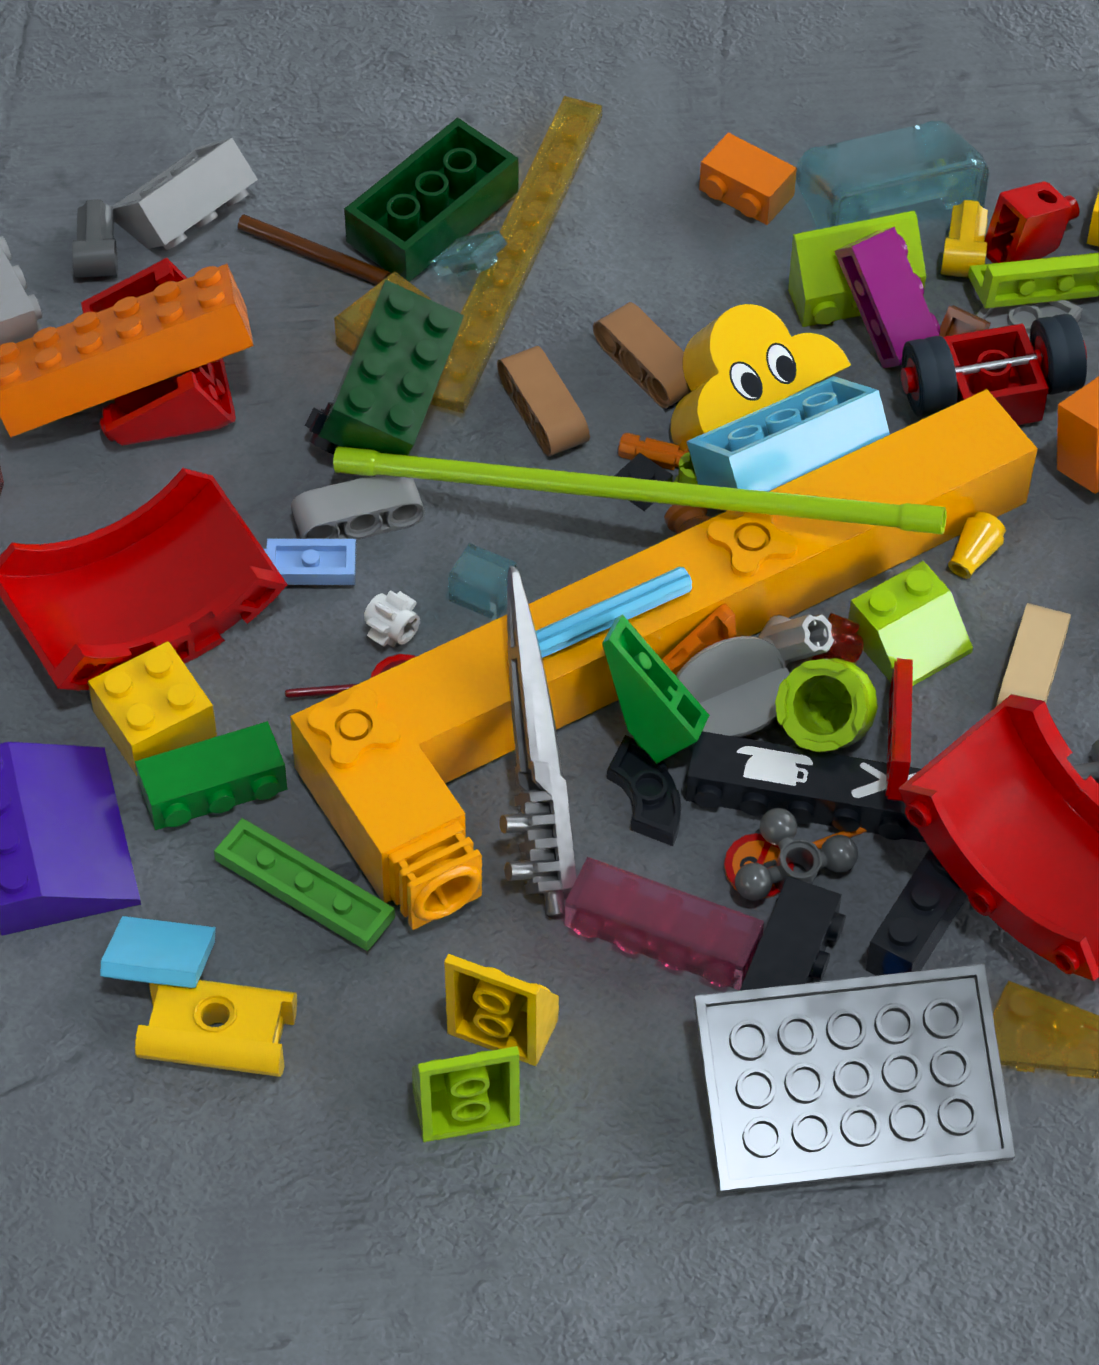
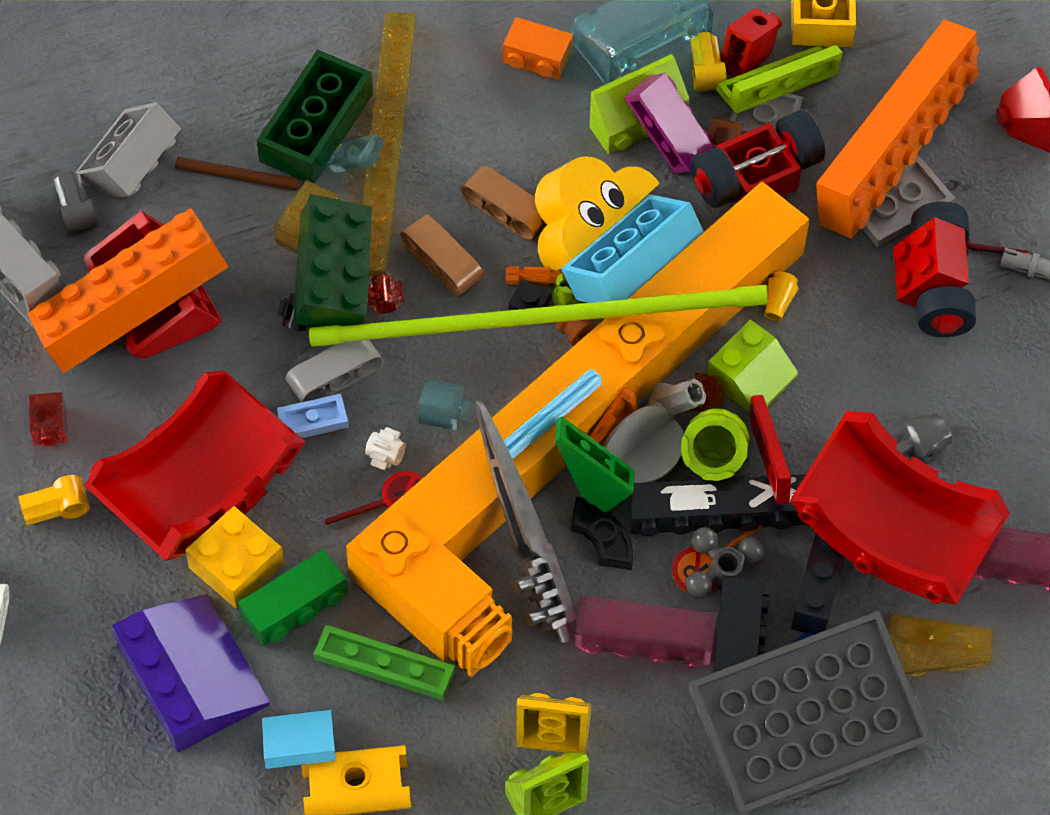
camera: 15 degrees left, 5 degrees up
tan beam [996,603,1071,706] -> none
none -> clear red gear [367,273,404,314]

